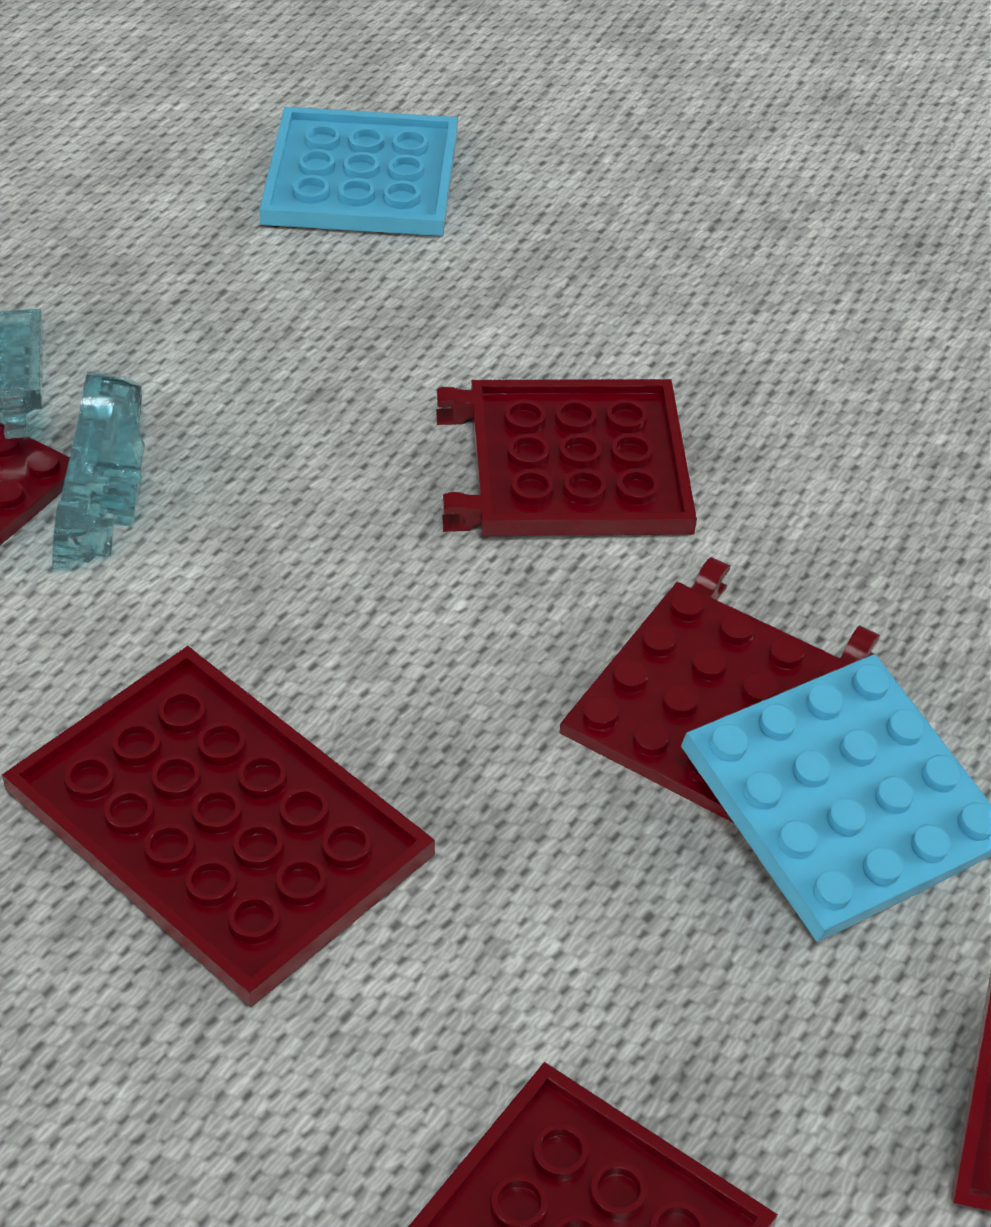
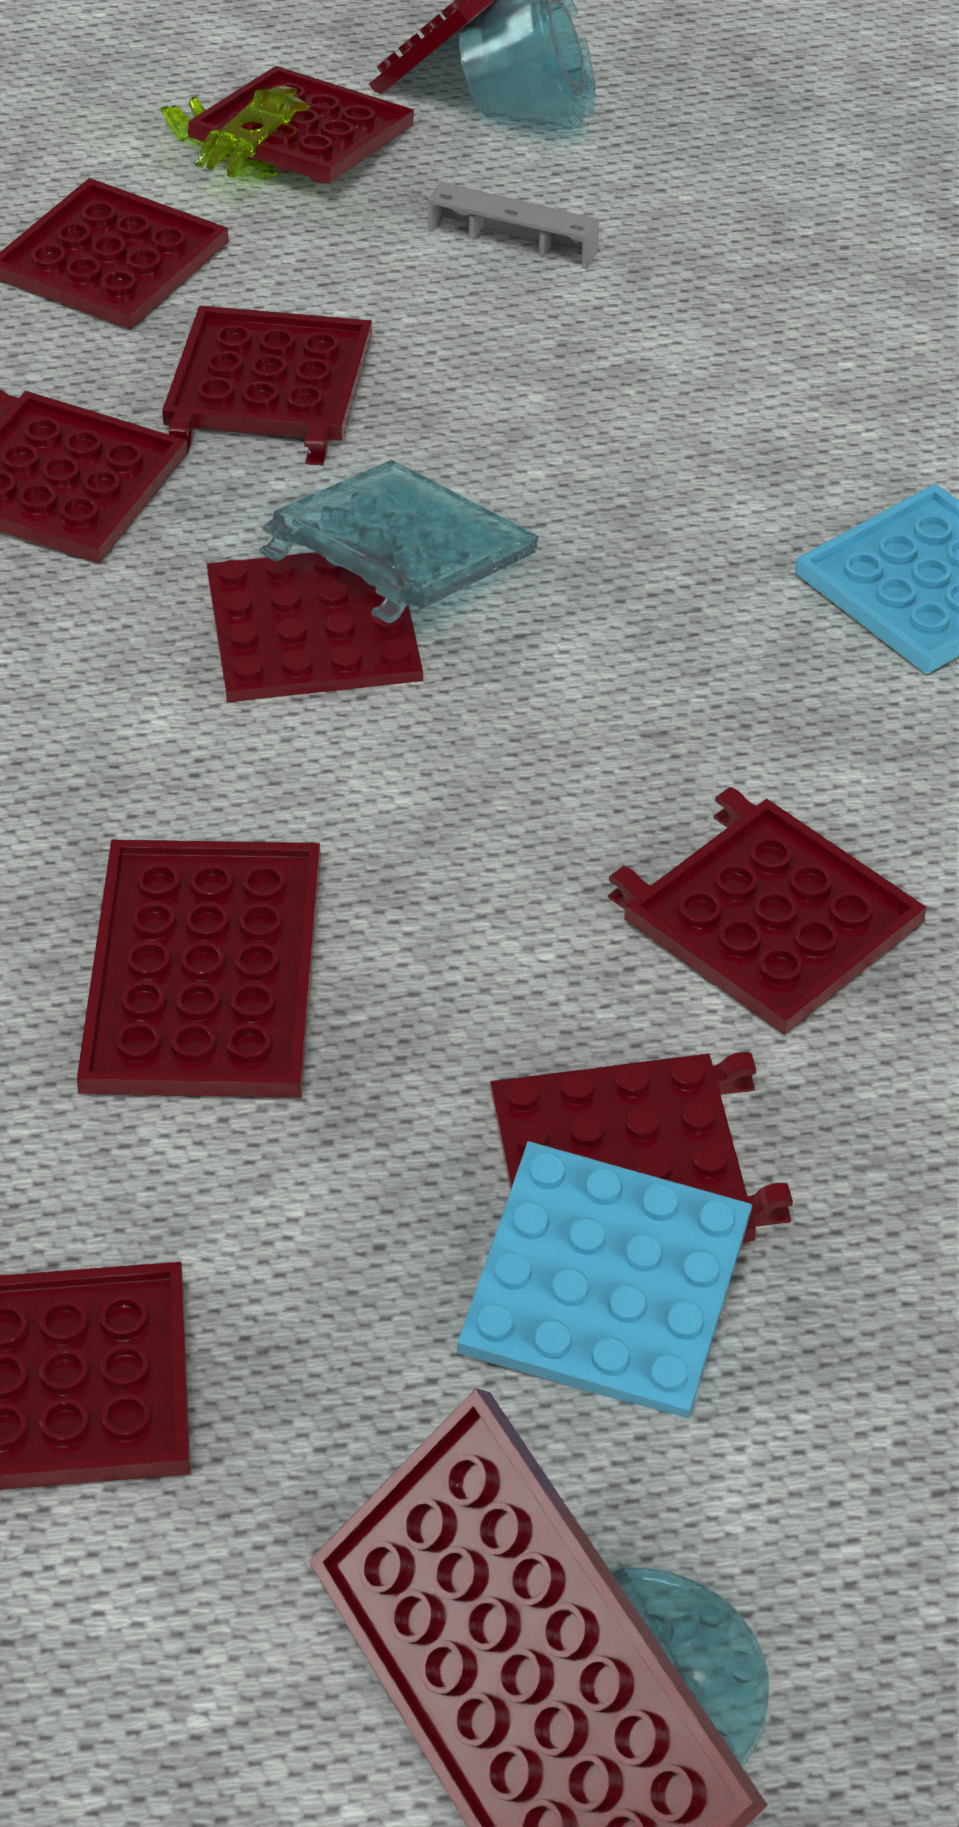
camera: 50 degrees right, 0 degrees up
clear light blue piece [52,371,145,570] -> none

